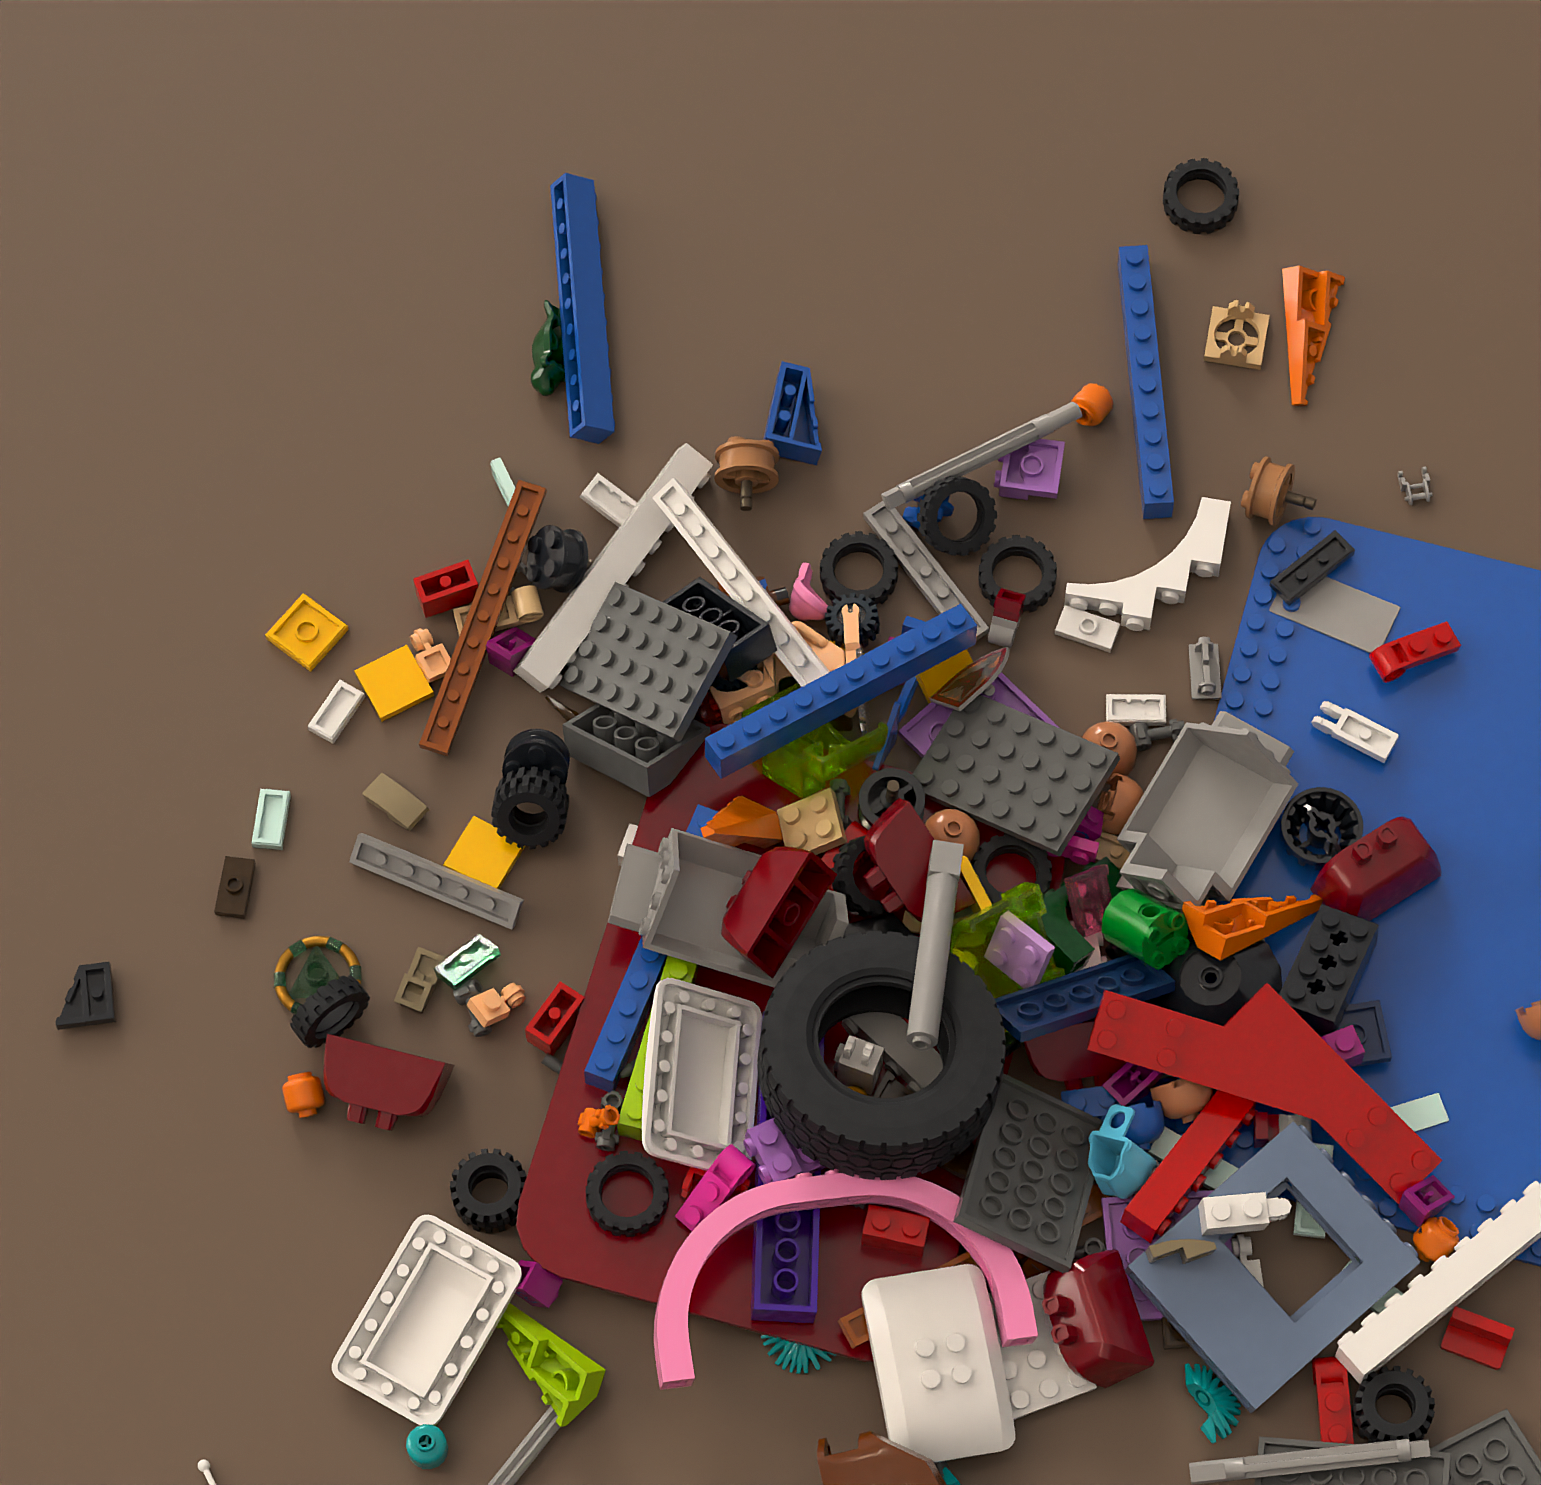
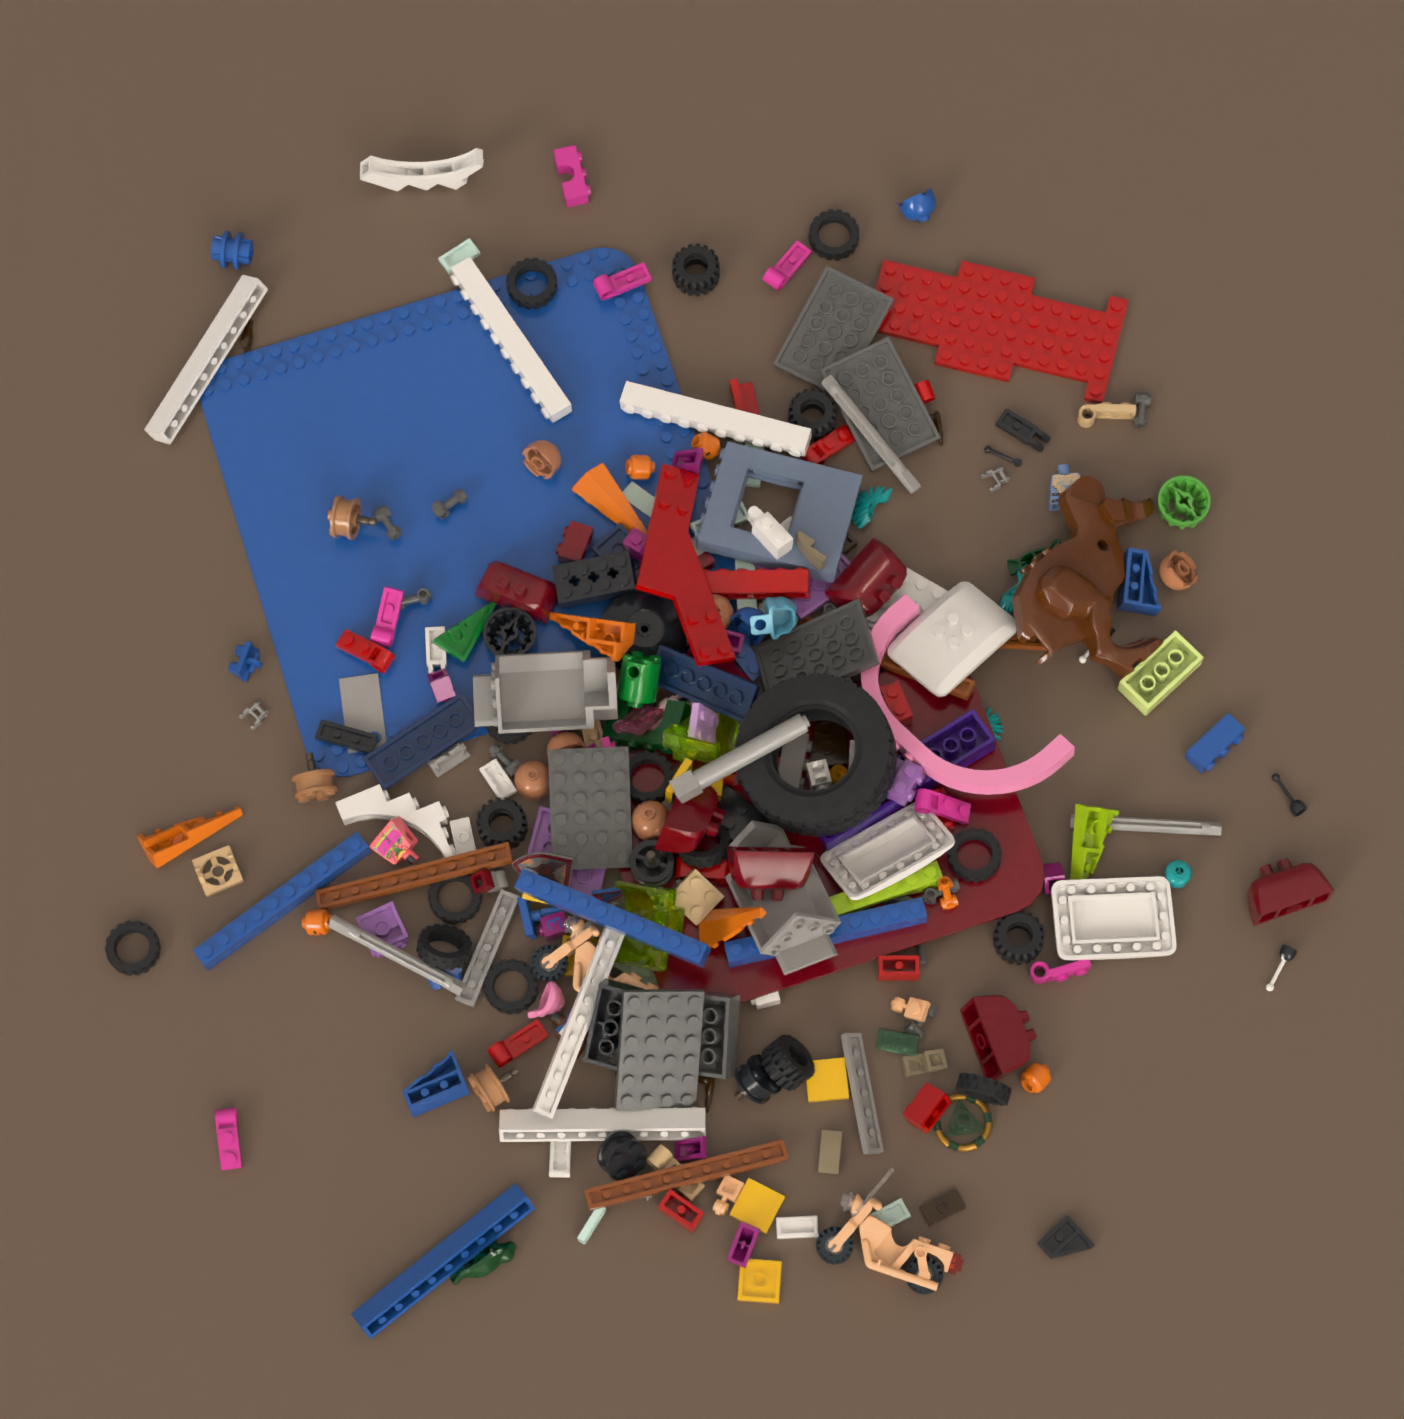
camera: 125 degrees left, 5 degrees up
none -> dark pink plate [215,1107,243,1171]
none -> blue hips [228,641,263,682]
none -> dark orange plate [315,842,514,910]
none -> dark blue plate [362,693,481,790]
none -> torso [369,816,419,866]
none -> dark pink plate [370,586,405,648]
none -> dark grey bar [401,588,432,610]
none -> brick [427,668,456,703]
none -> green wing [432,602,496,662]
none -> black tyre [476,797,528,850]
none -> red plate [487,1019,549,1068]
none -> dark red brick [556,520,594,563]
none -> orange wedge [572,463,647,535]
none -> orange head [625,454,655,480]
none -> magenta slope [726,1221,760,1268]
none -> light nougat piece [816,1167,964,1295]
none -> red brick [903,1082,952,1134]
none -> dark pink plate [1029,960,1091,984]

